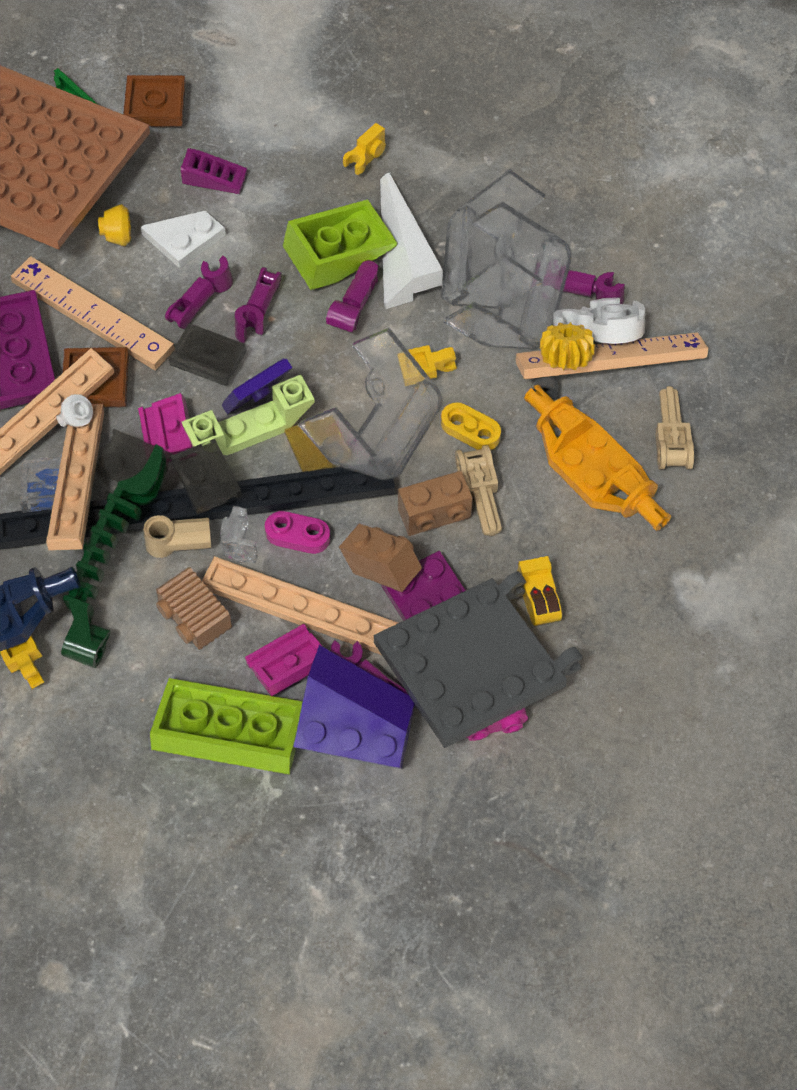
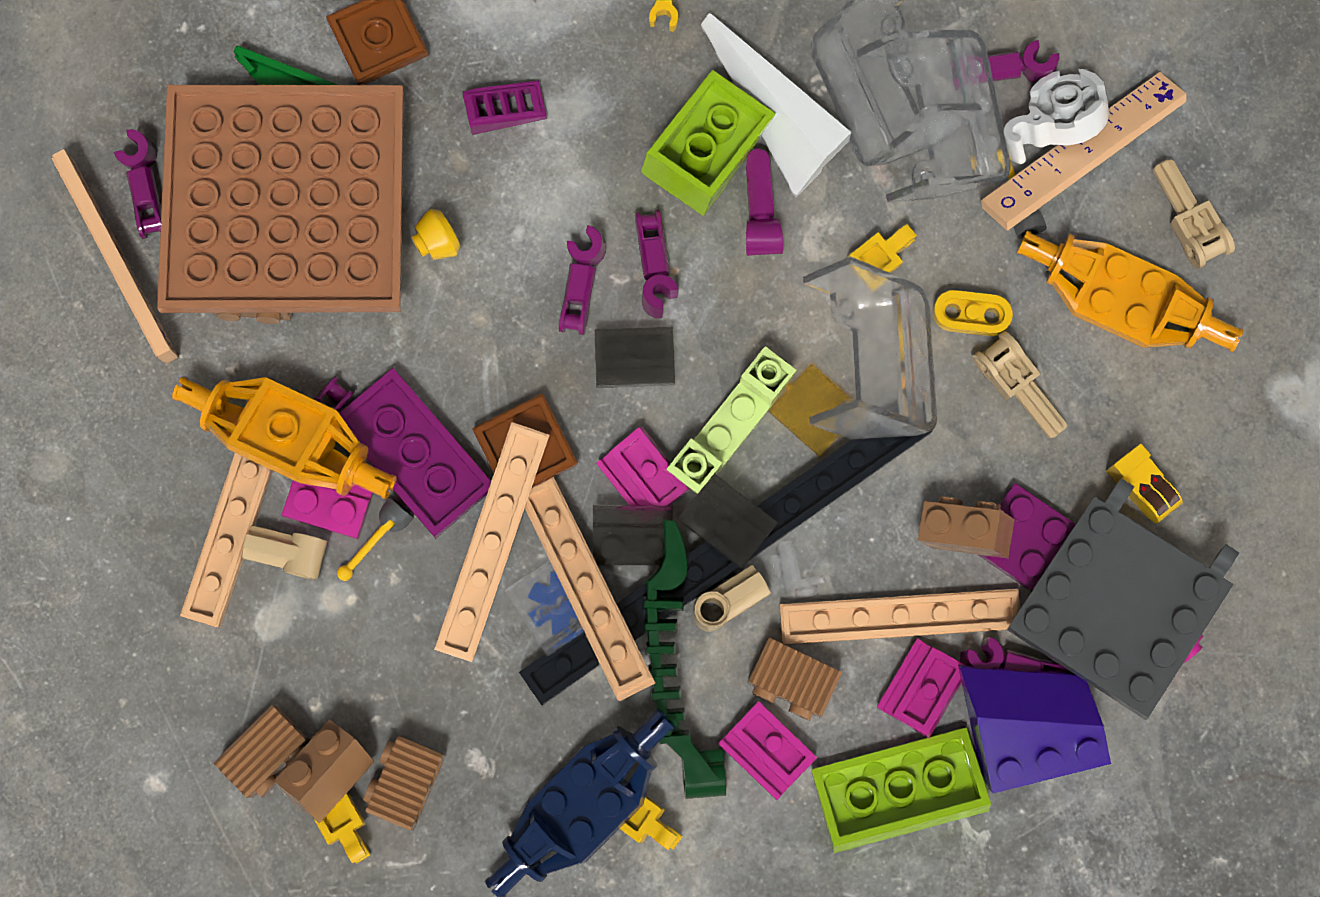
camera: 25 degrees left, 20 degrees up
light nougat tile [11,256,175,371] -> none
white plate [56,394,93,427] -> none
white wing [141,211,226,268] -> none
dark purple plate [221,358,293,415] -> none
dark pink plate [265,511,330,554] -> none
medium nougat brick [398,471,472,536] -> none
yellow gear [540,322,595,371] -> none
none -> dark pink plate [718,701,817,800]

